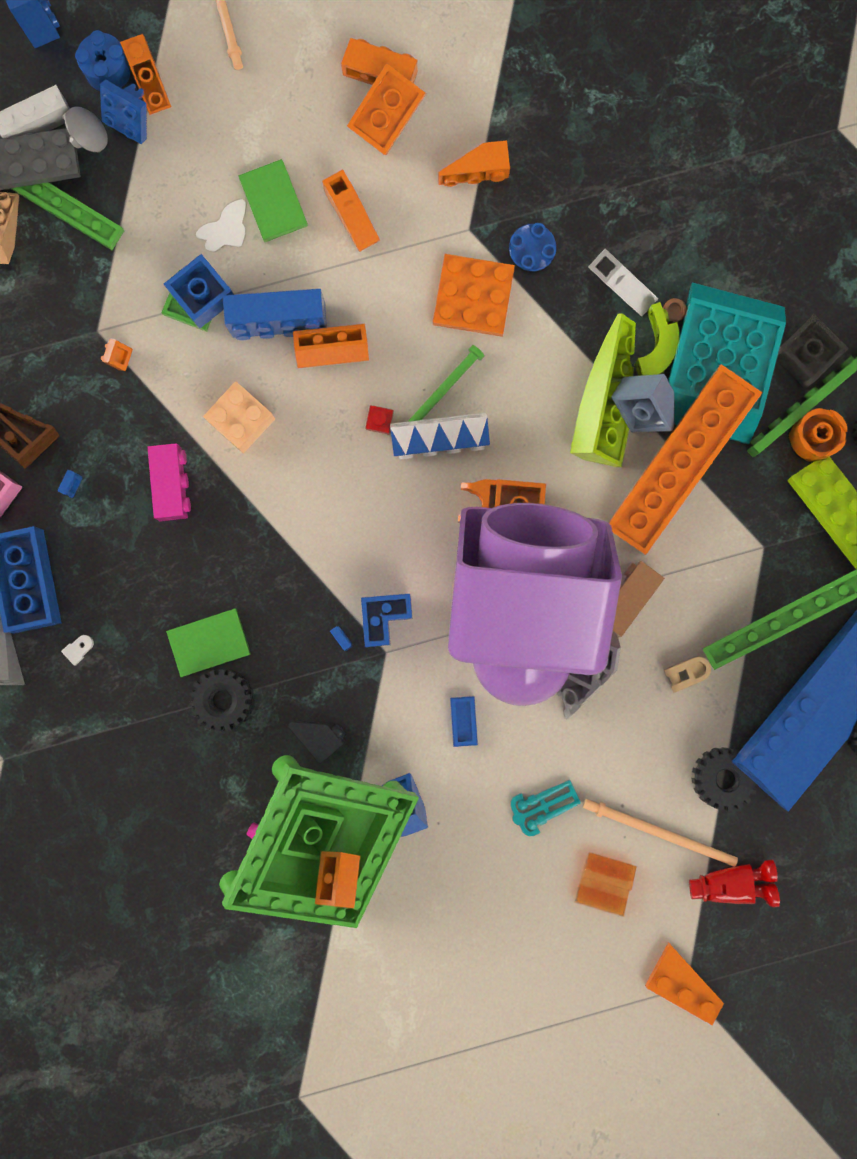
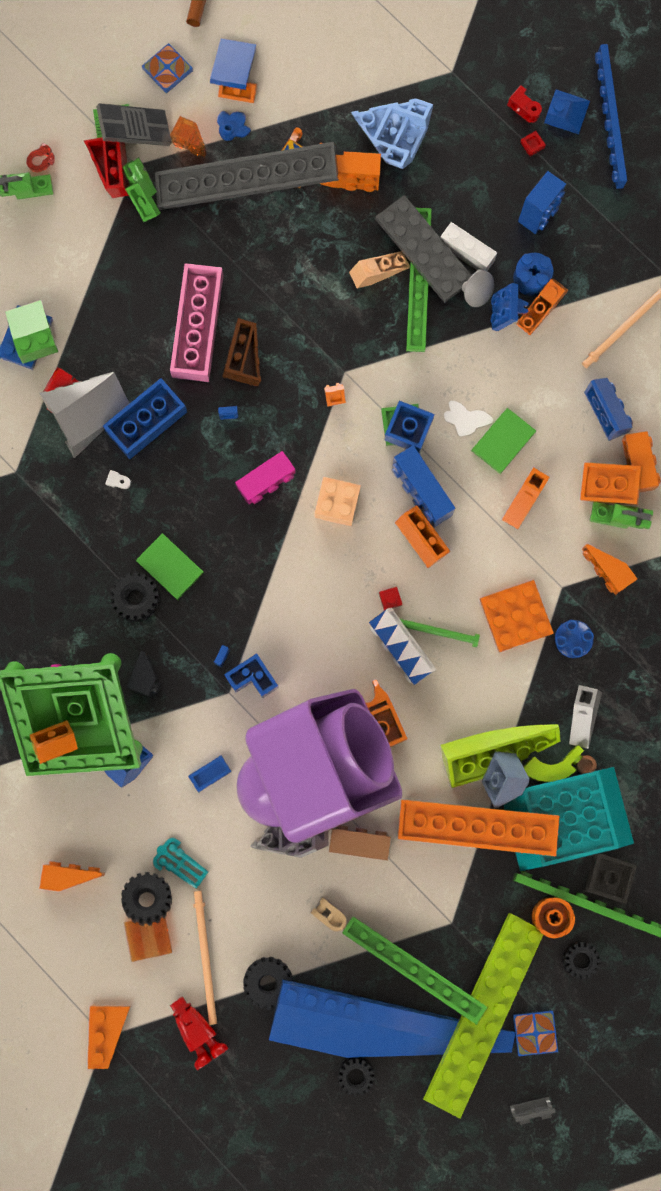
camera: 55 degrees right, 5 degrees down
none -> orange slope [39,861,105,891]
none -> black tyre [121,872,172,926]
none -> blue slope [584,378,633,441]
none -> bright green plate [590,502,653,529]

